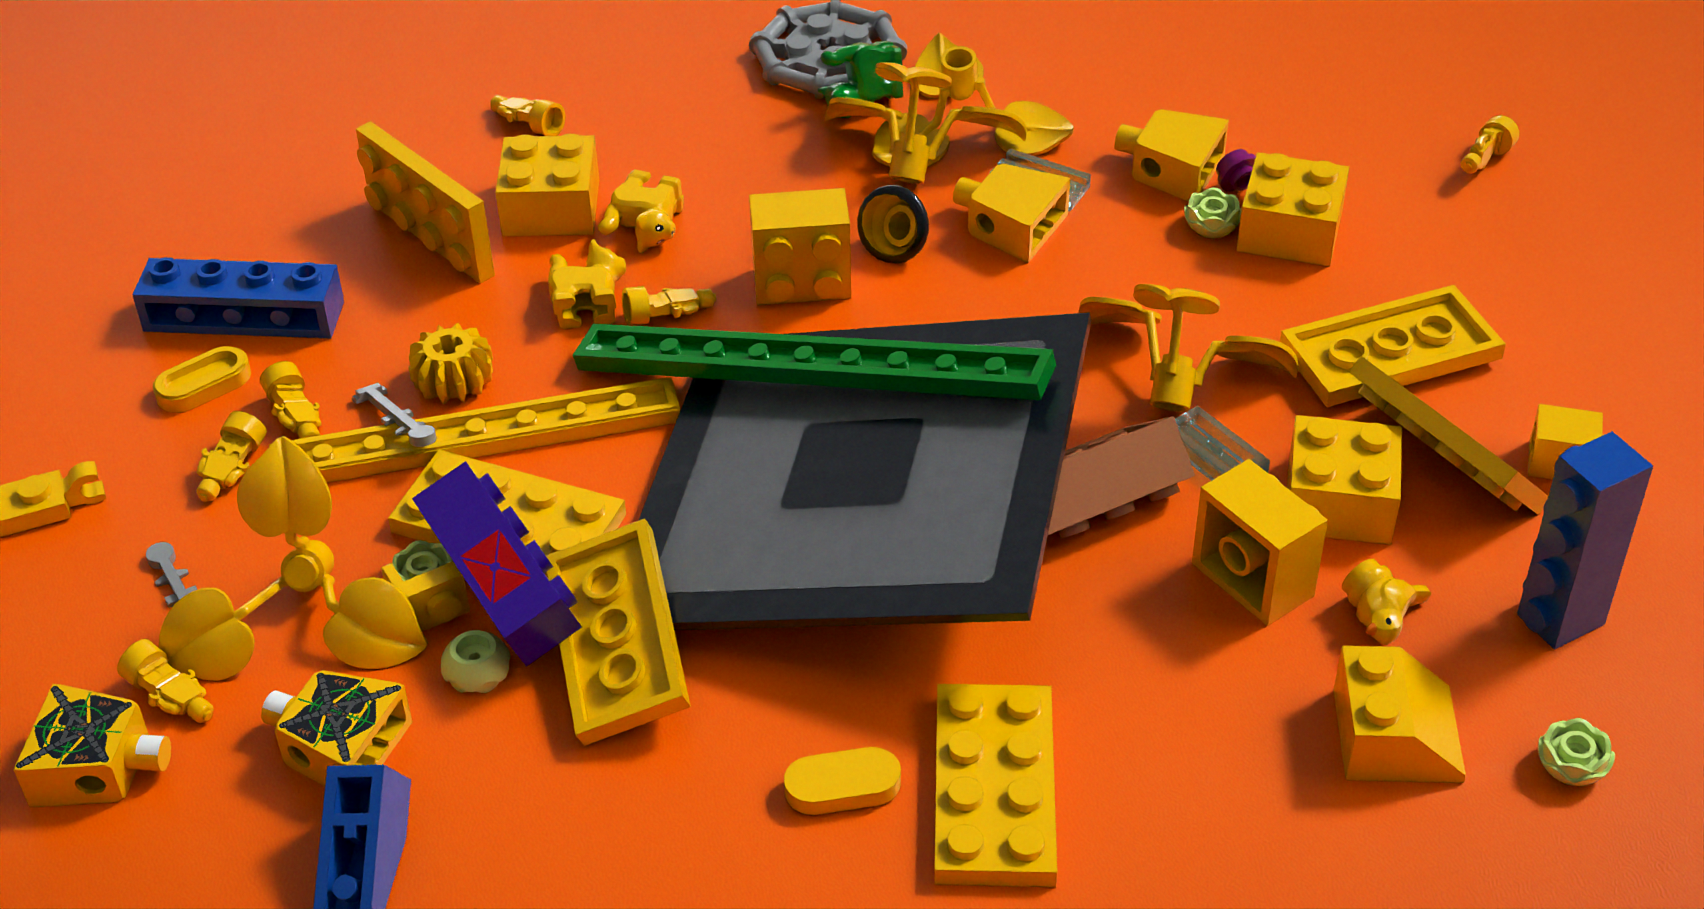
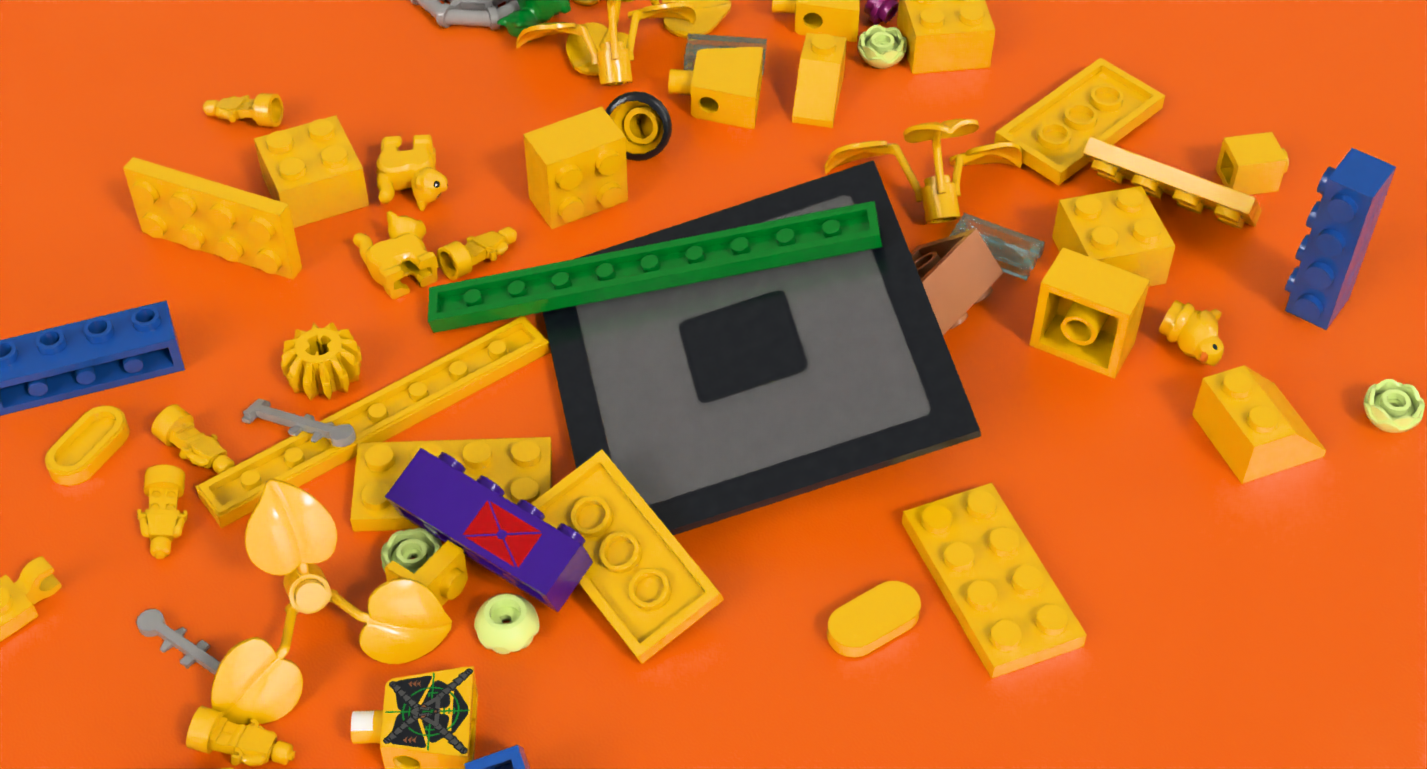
camera: 25 degrees left, 5 degrees up
none -> yellow slope [792,33,847,128]

